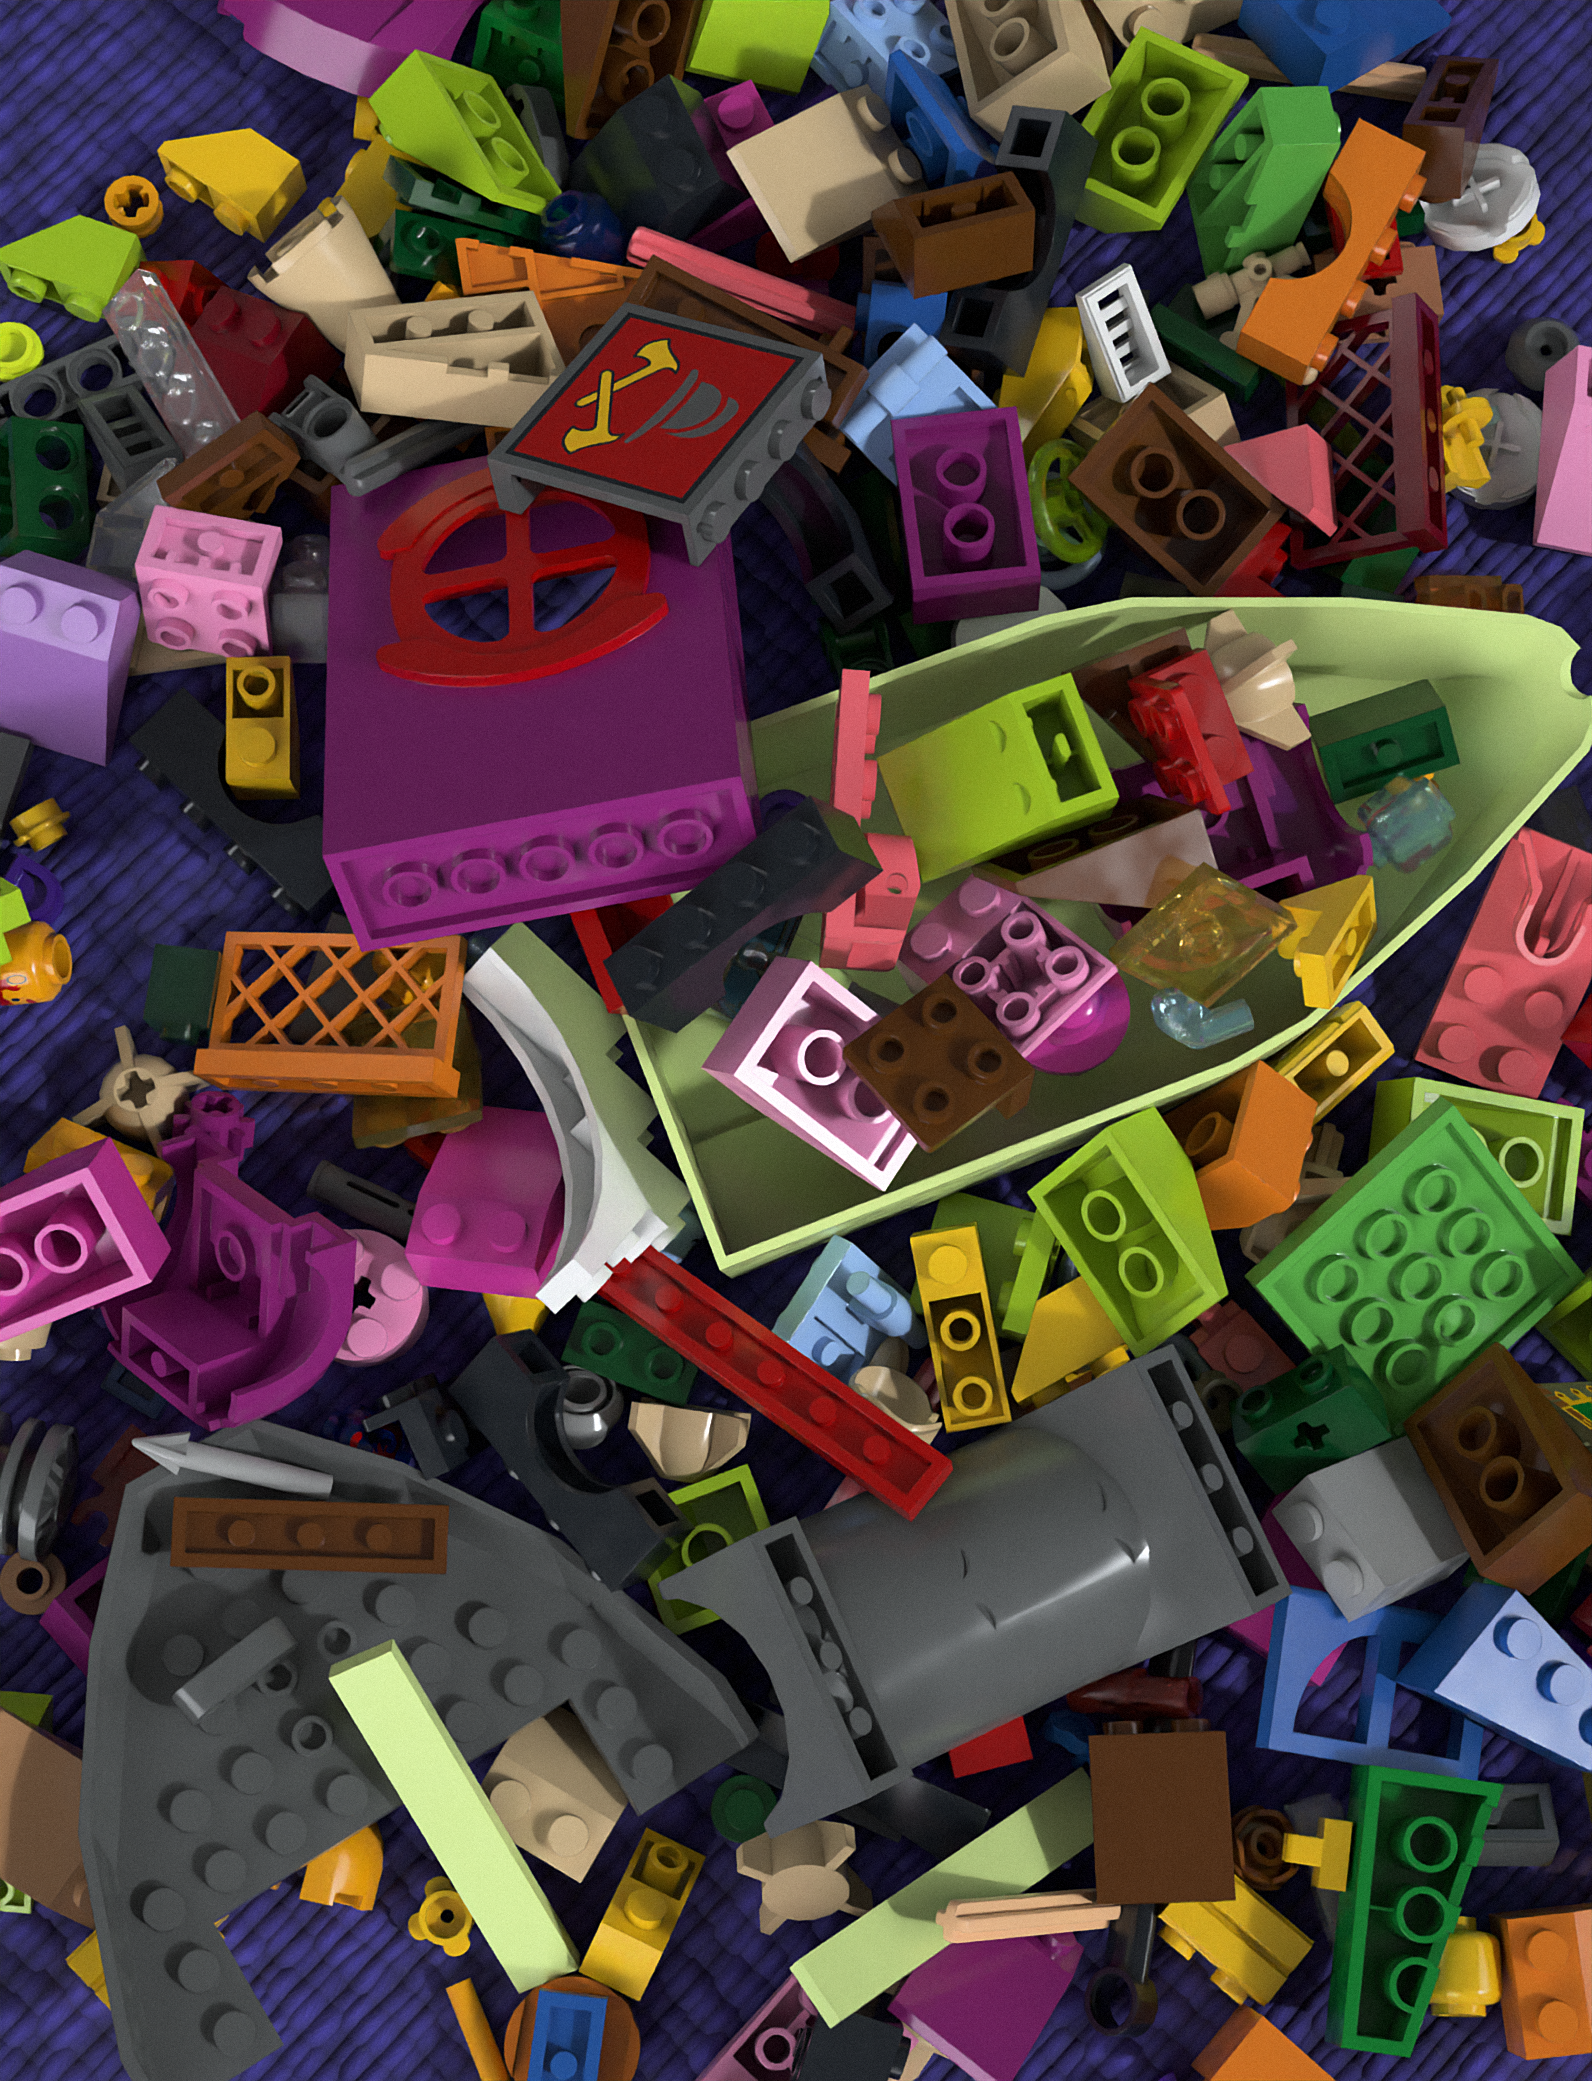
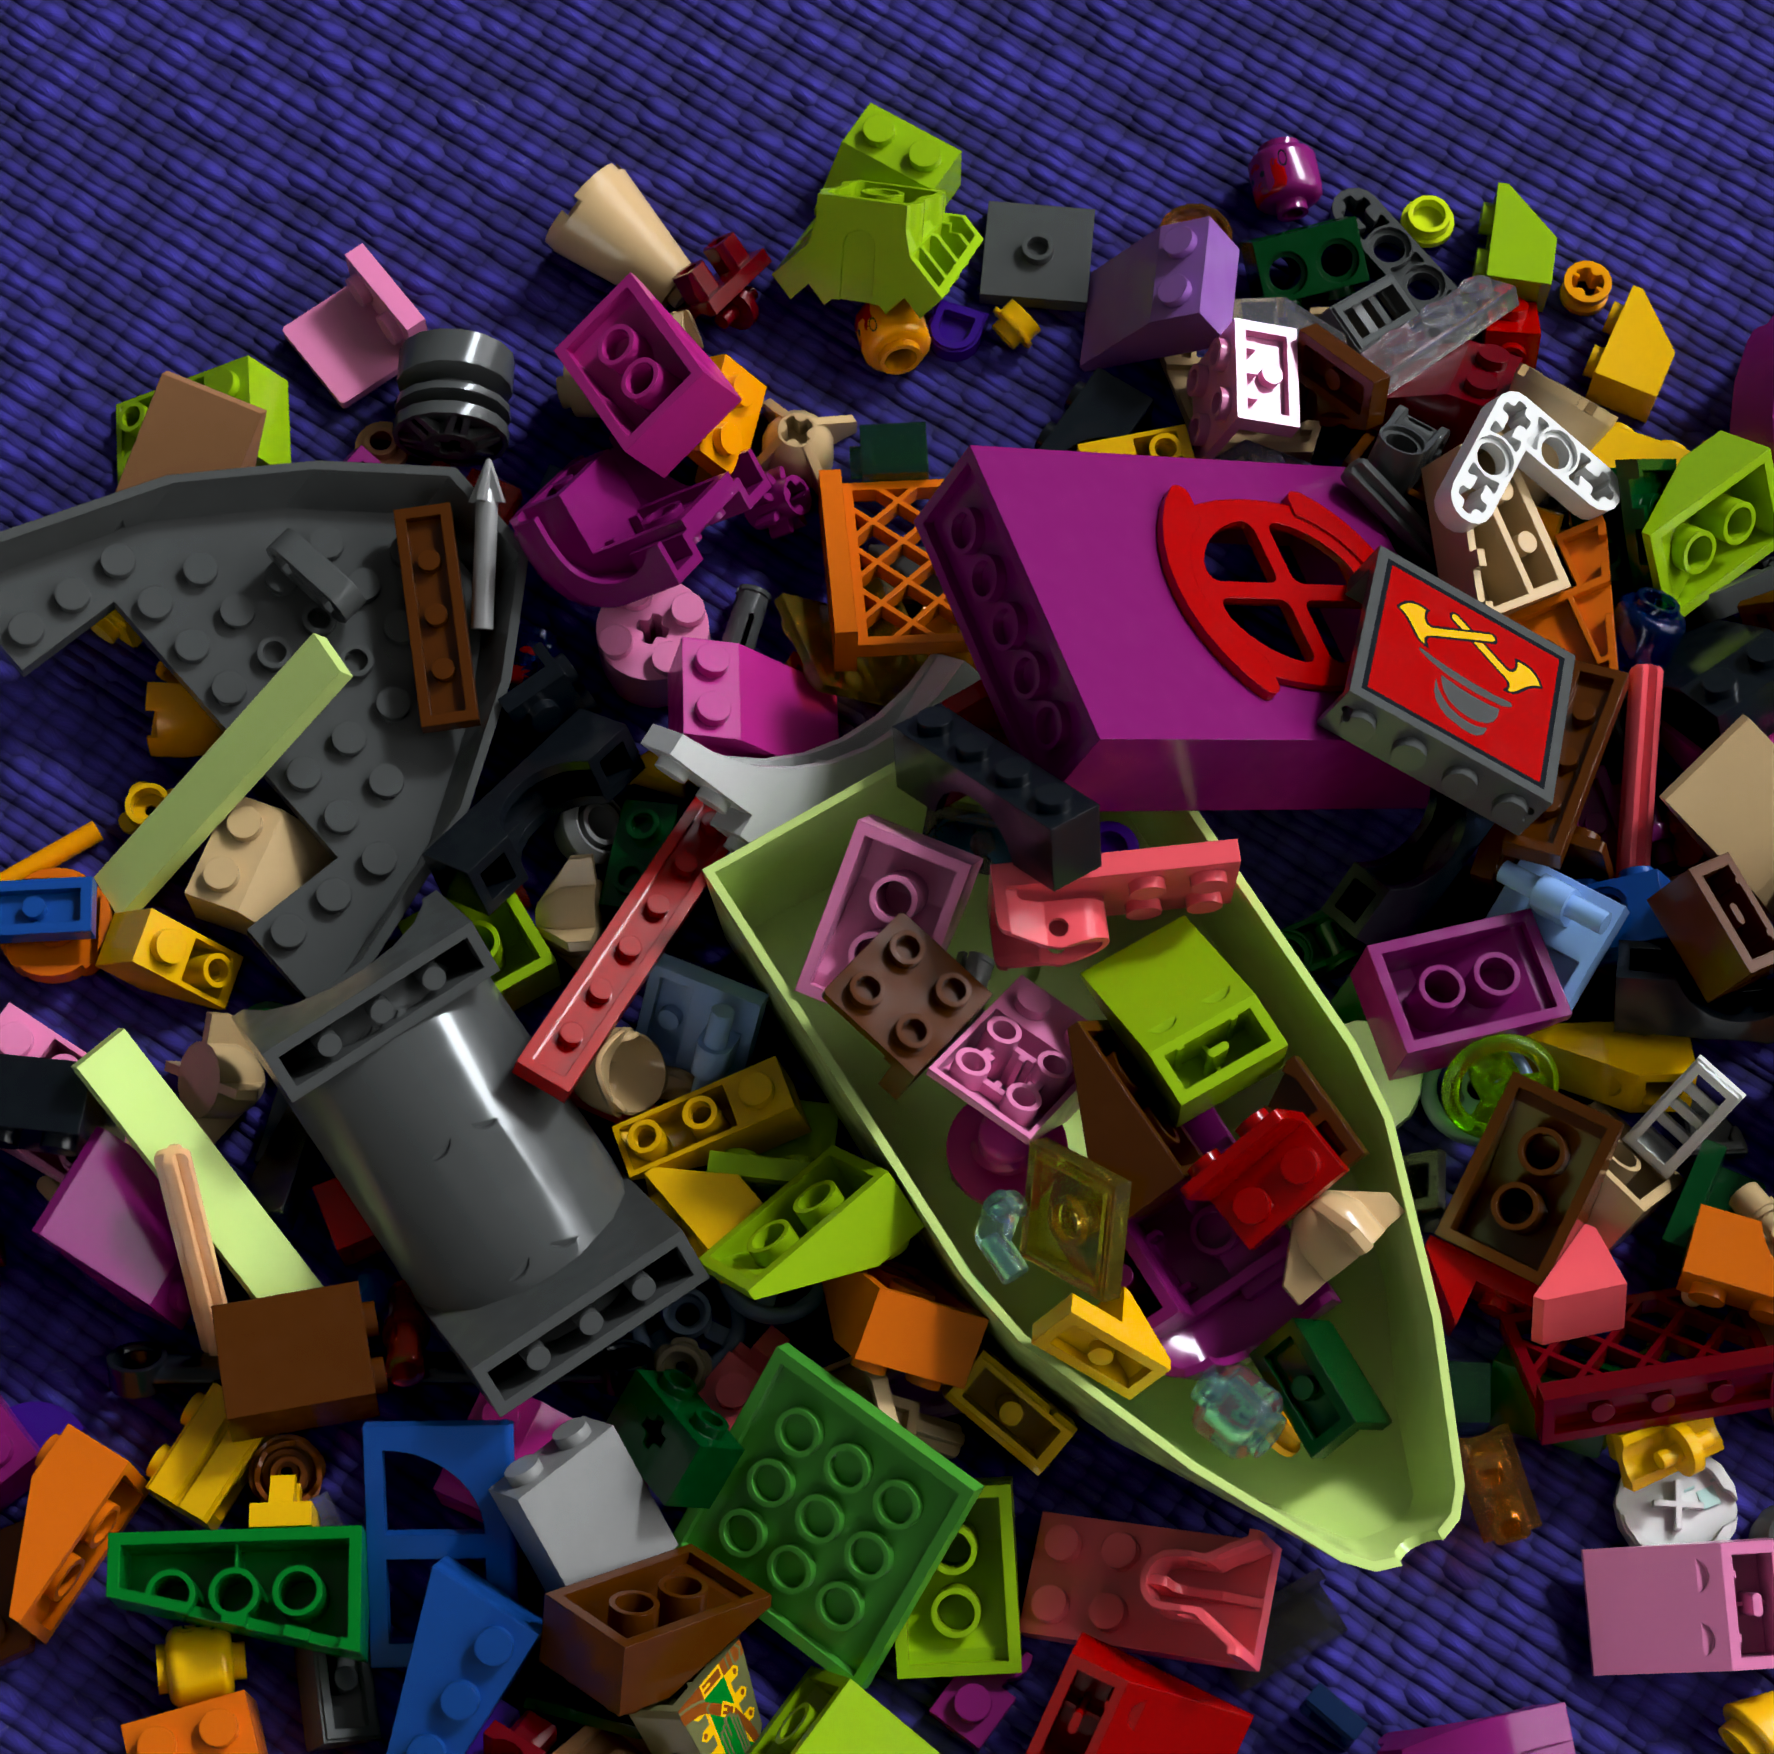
camera: 85 degrees right, 10 degrees down
none -> white beam [1434,391,1620,533]

